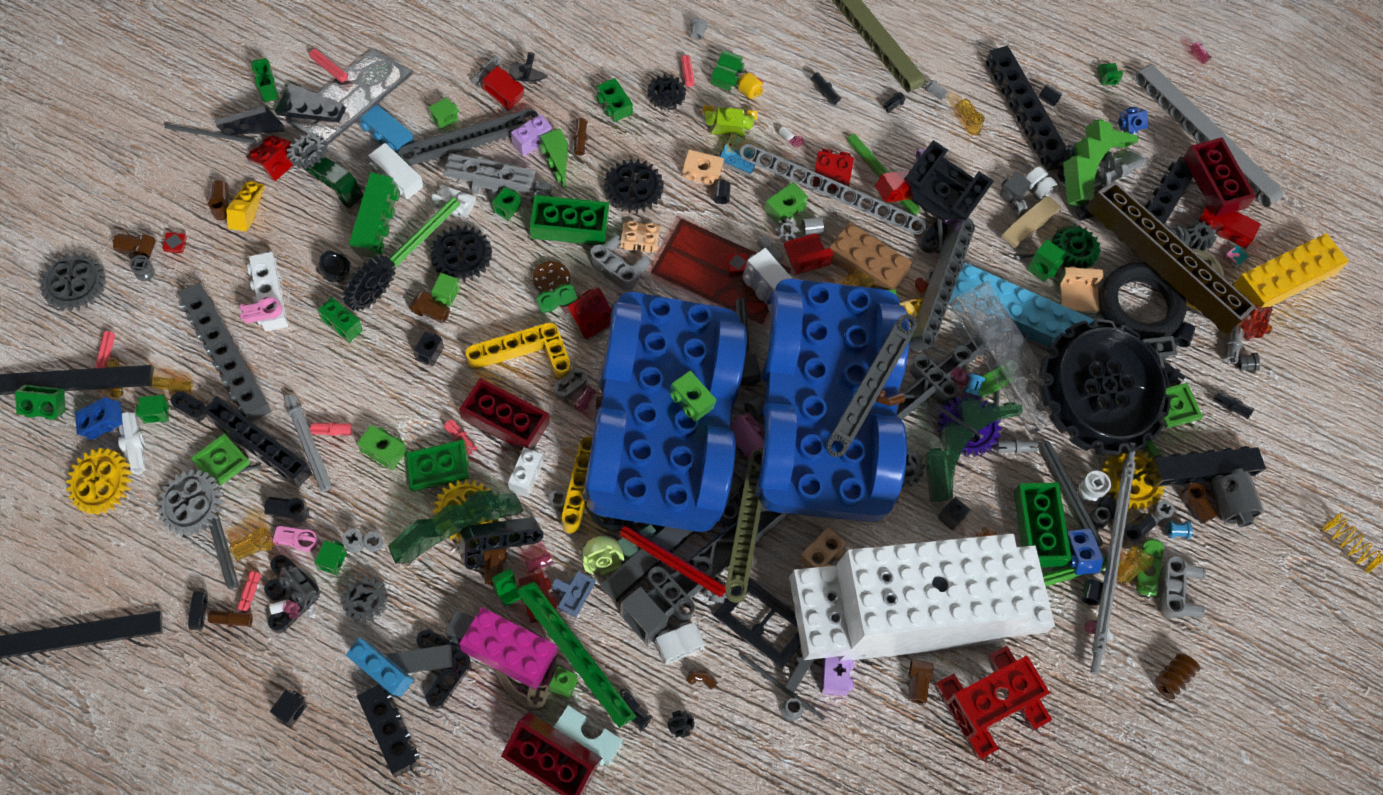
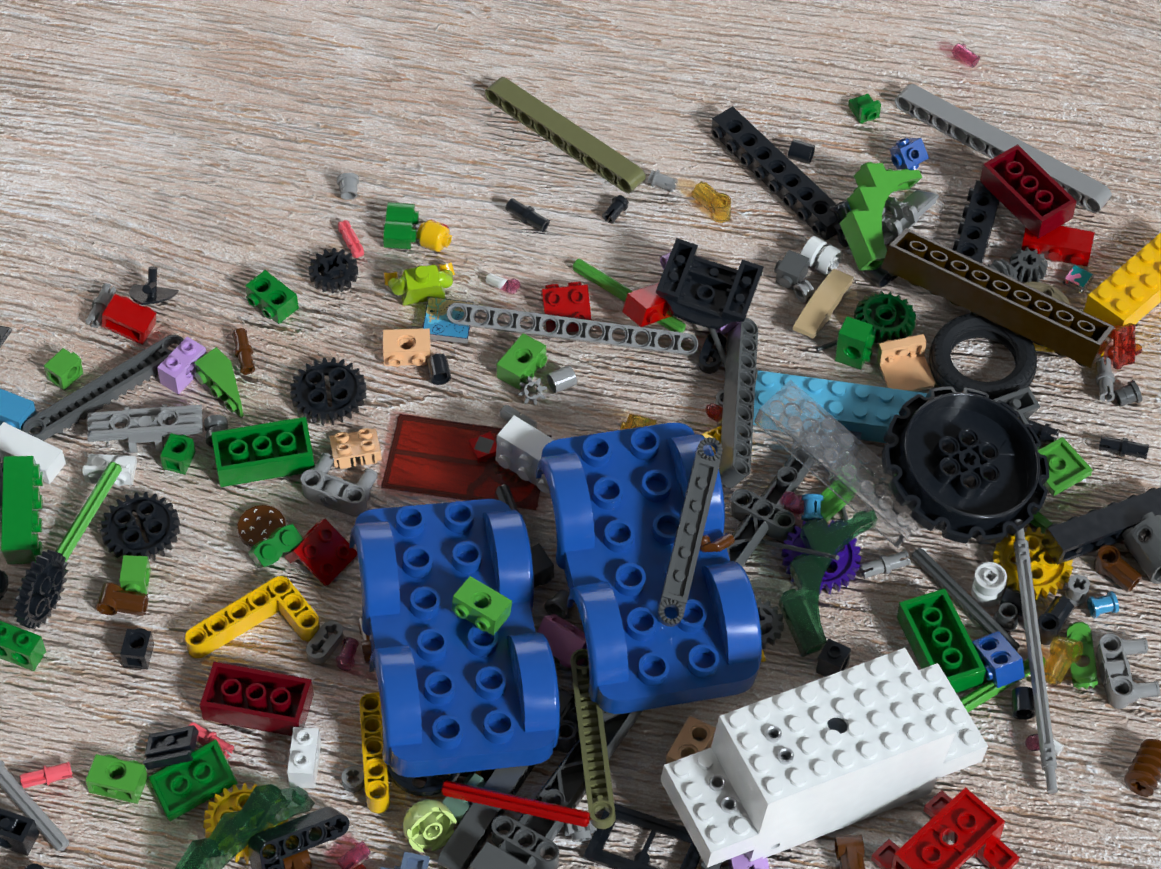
camera: 10 degrees left, 10 degrees down
red bracket [784,234,833,275] -> none
medium nougat brick [829,222,912,290] -> none
black beam [1174,322,1195,348] -> none
none -> black plate [143,725,199,770]

